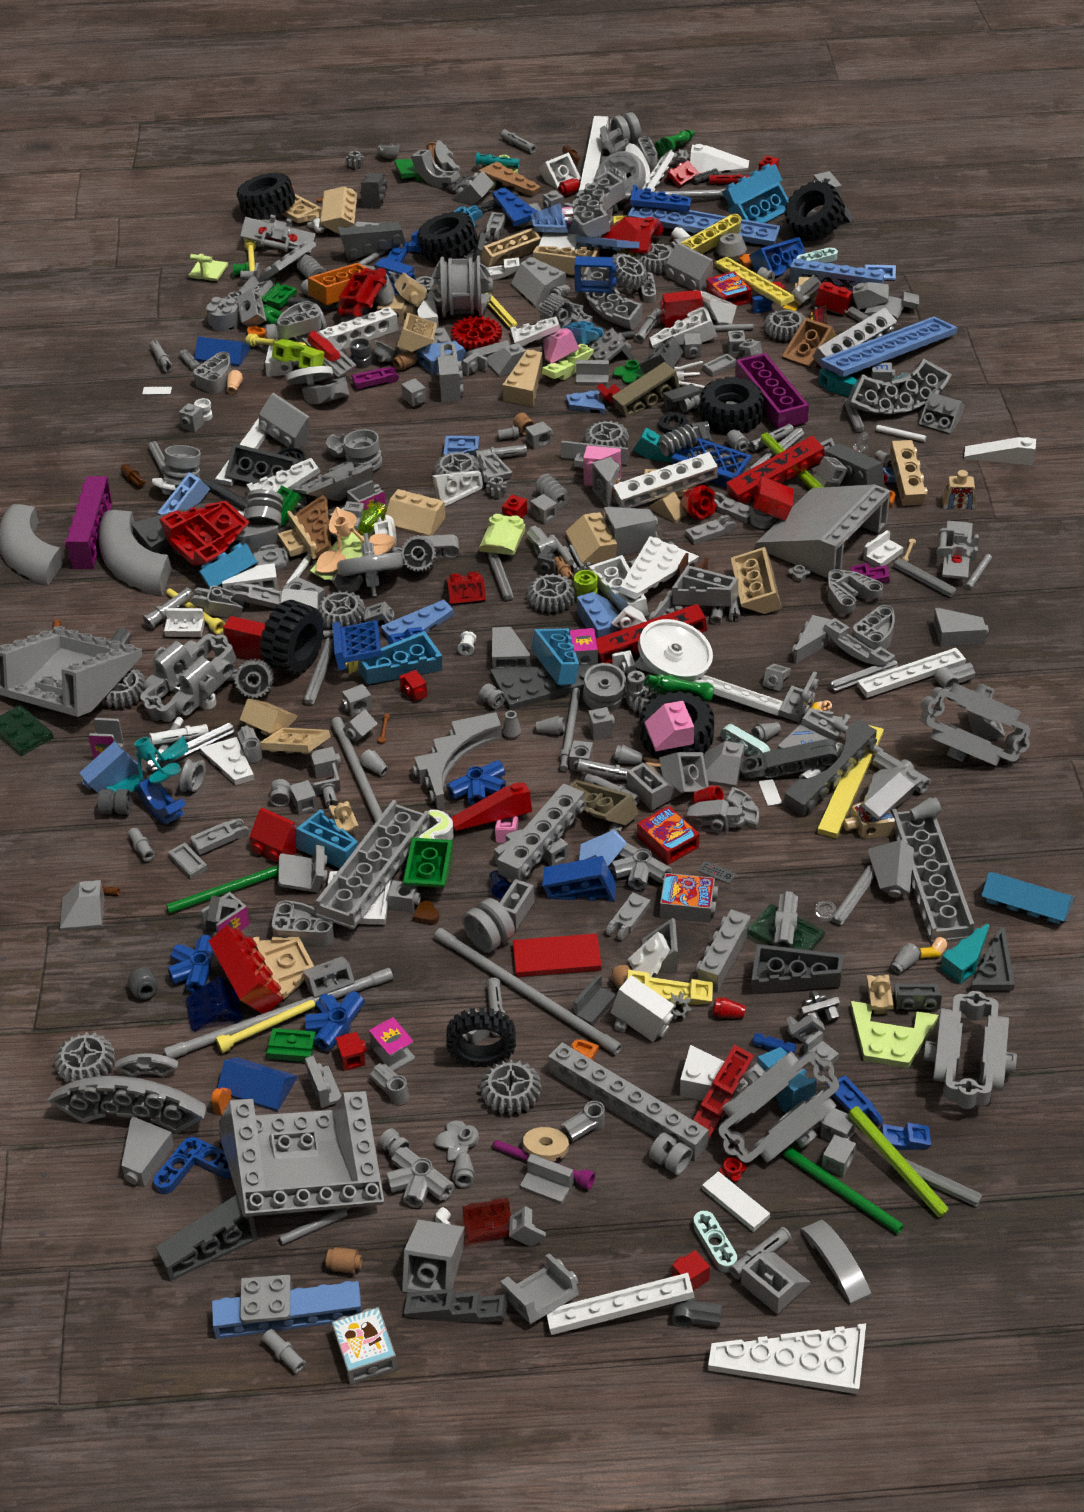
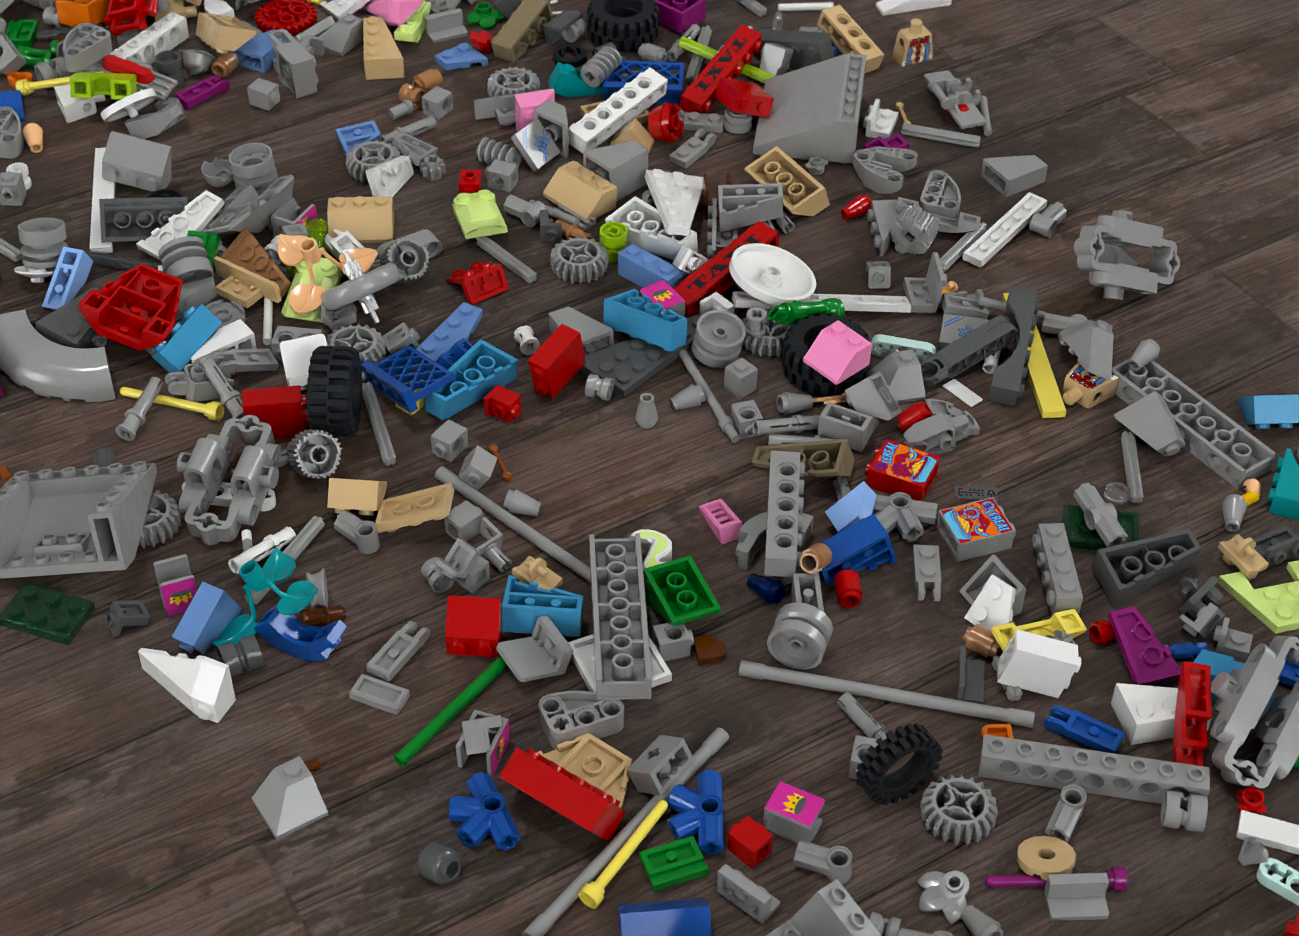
camera: 30 degrees left, 0 degrees up
light grey pin [128,828,155,861] -> none
white bracket [164,608,205,637] -> none
clear blue bracket [186,976,242,1032] -> none
white wing [199,737,254,785] -> none
light grey arch [412,712,502,809] -> none
blue piece [446,760,506,805] -> none
red wedge [451,782,532,831] -> none
red tile [513,933,602,977] -> none
light grey cone [751,722,781,742] -> none
none -> dark grey bracket [105,600,150,637]
none -> white wedge [138,648,236,723]
none -> light grey pin [198,356,244,419]
none -> reddish brown axle [298,605,346,626]
none -> medium nougat brick [413,69,443,93]
none -> light grey bracket [435,538,481,579]
none -> light grey tile [511,118,560,172]
none -> red brick [528,324,586,399]
none -> medium nougat brick [799,543,832,574]
none -> red brick [834,569,862,608]
none -> red cone [841,194,872,221]
none -> light grey brick [890,205,939,255]
none -> blue hinge [1043,705,1125,753]
none -> magenta wing [1108,606,1182,686]
none -> light grey tile [1238,838,1269,866]

